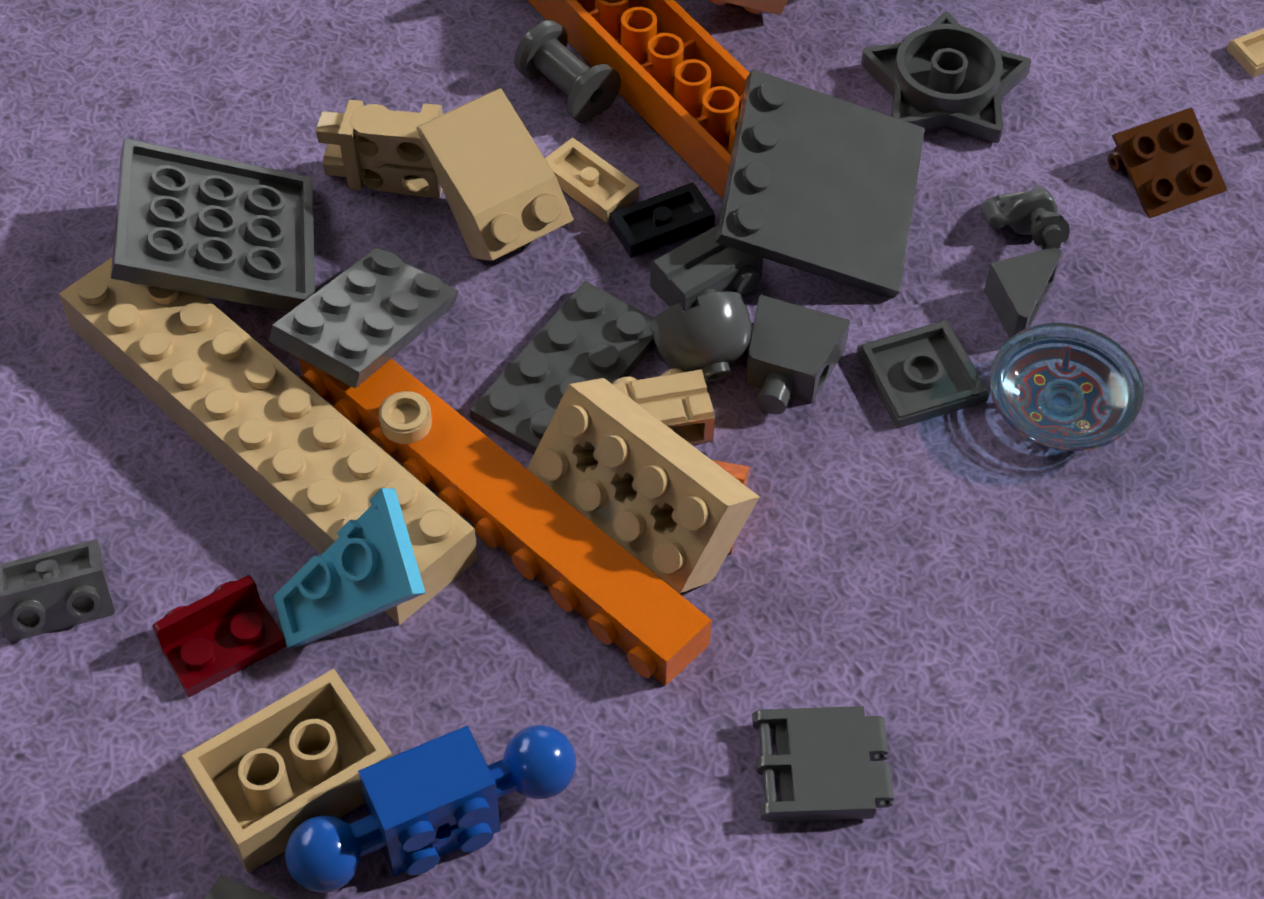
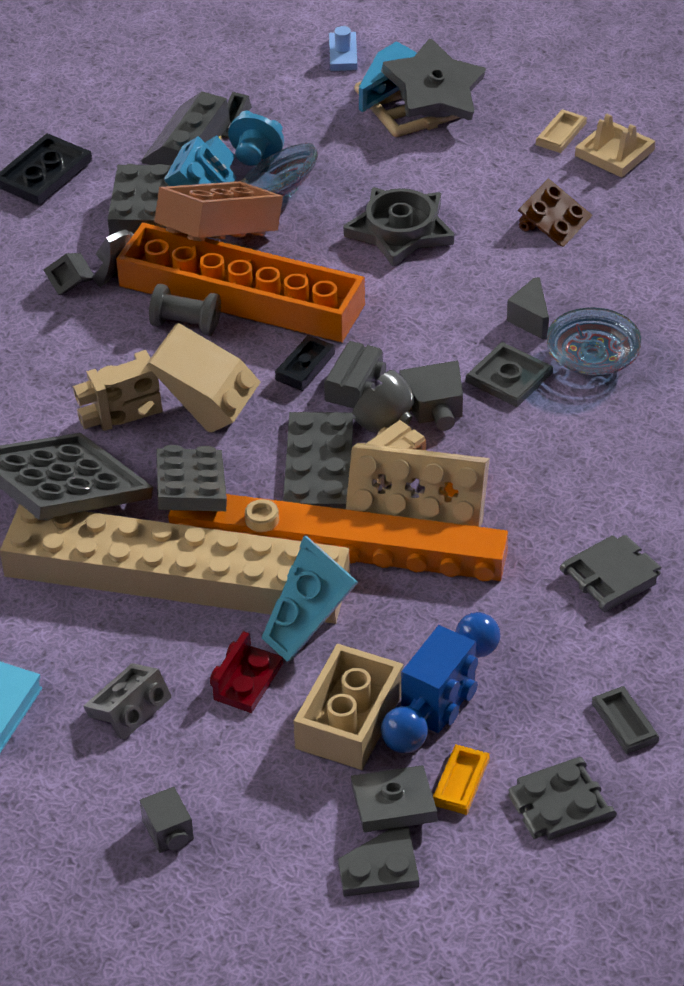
camera: 30 degrees left, 10 degrees down
tan plate [545,137,639,223] -> none
dark grey plate [715,69,925,298] -> none
dark grey piece [981,185,1070,250] -> none

